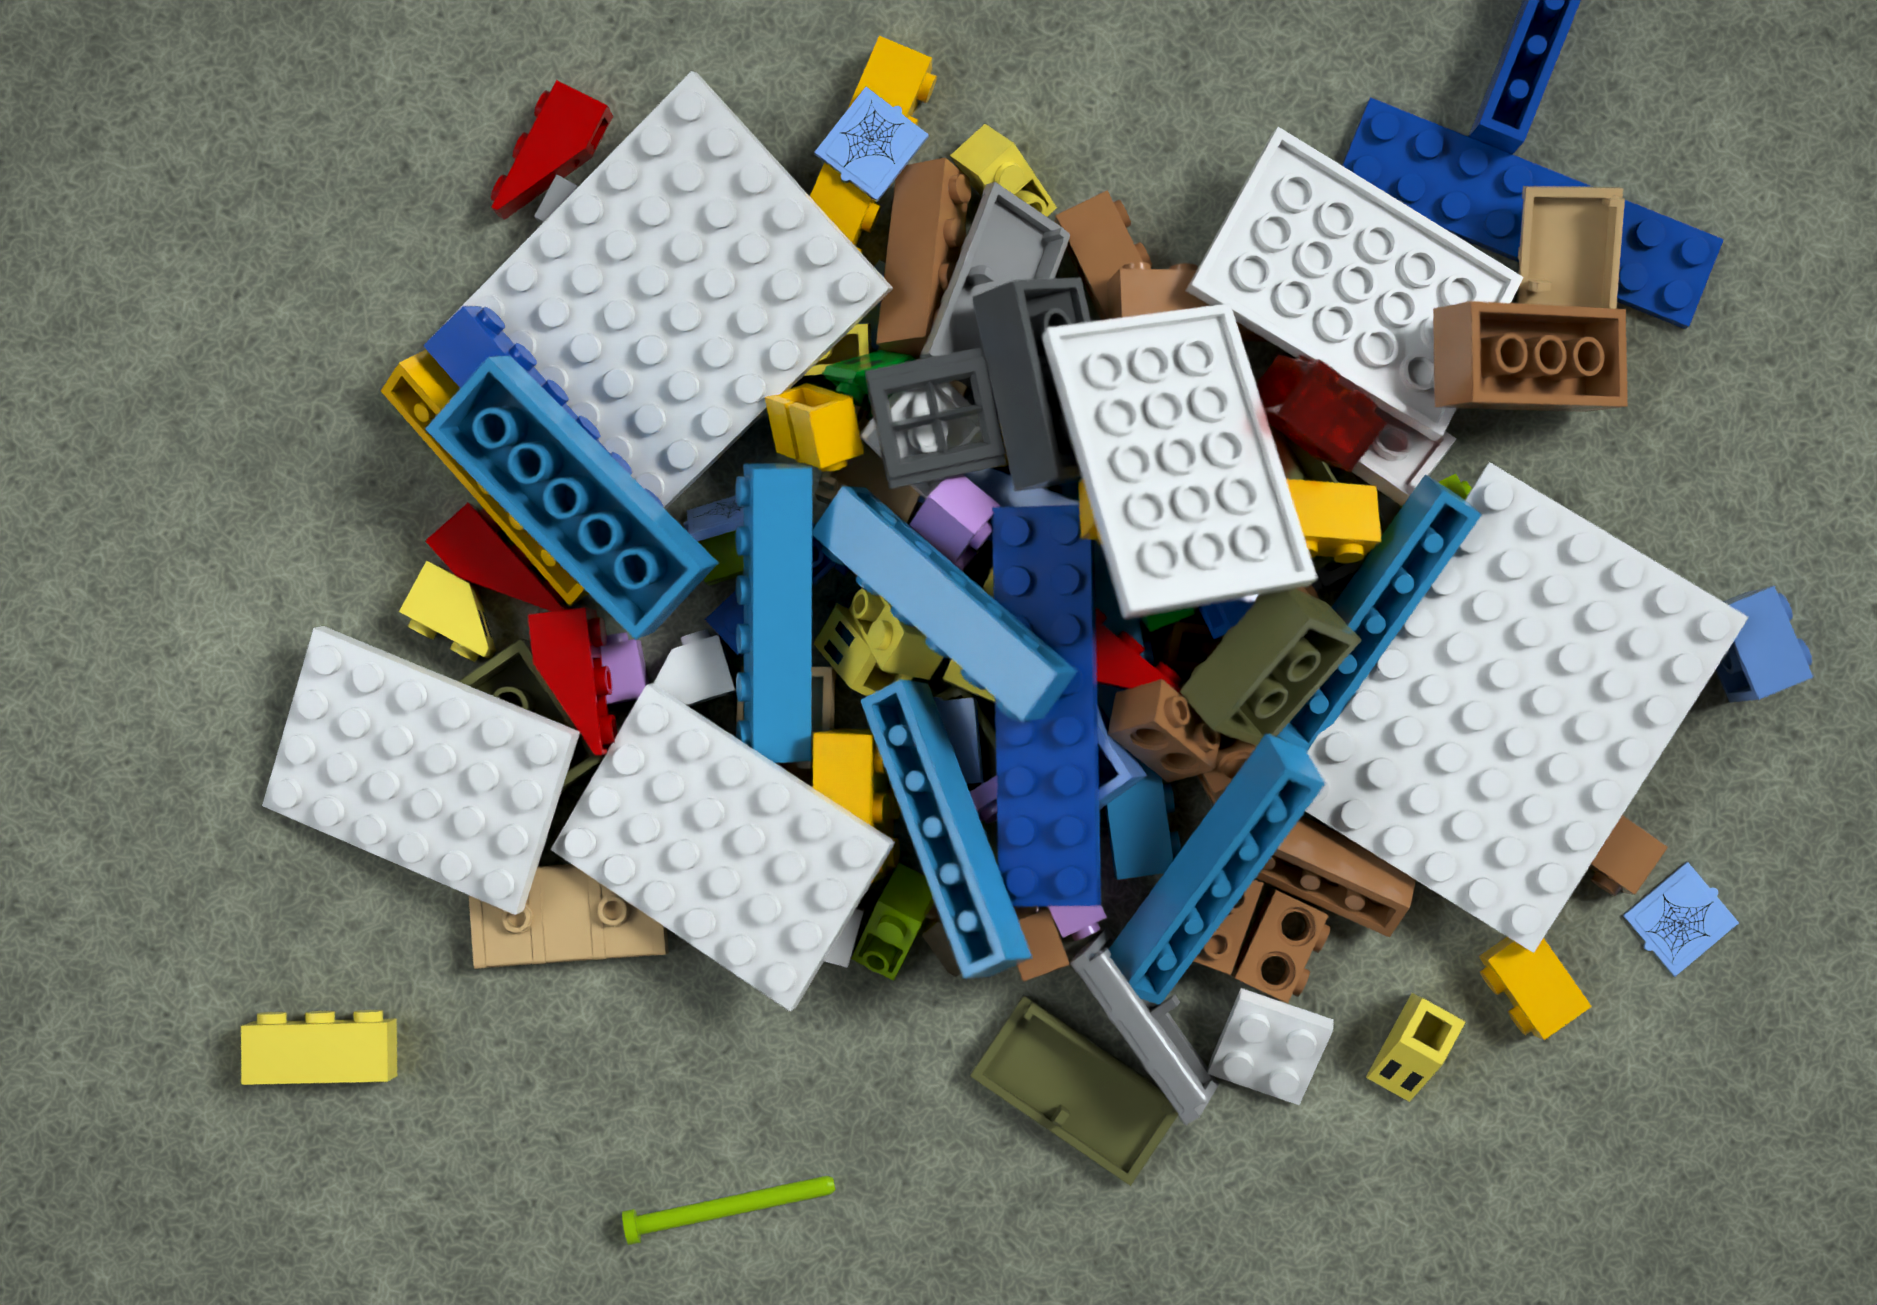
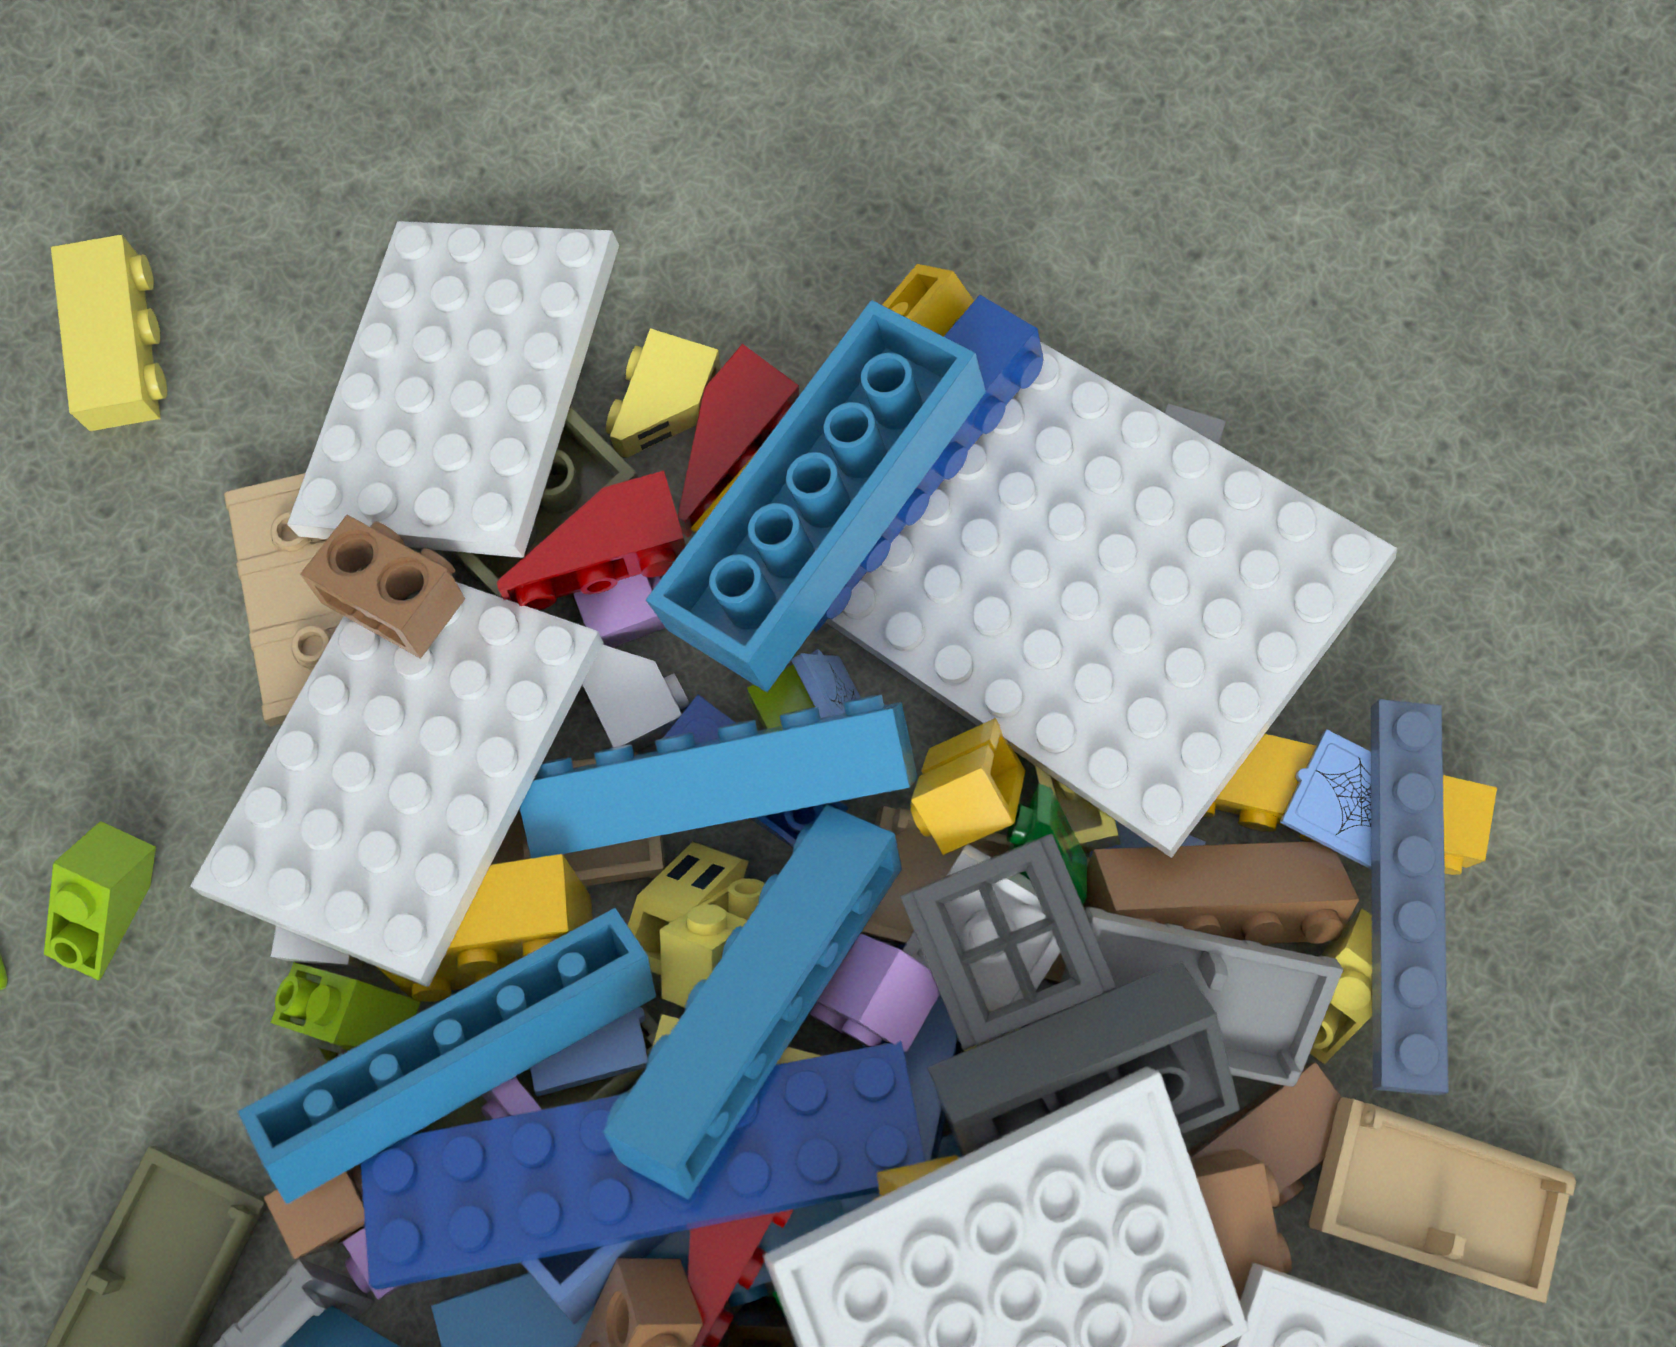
camera: 75 degrees right, 10 degrees down
red slope [491,80,613,220] -> none
none -> lime slope [44,821,156,981]
none -> medium nougat brick [300,515,465,659]
none -> tan container [1309,1097,1576,1304]
none -> sand blue plate [1371,699,1448,1096]

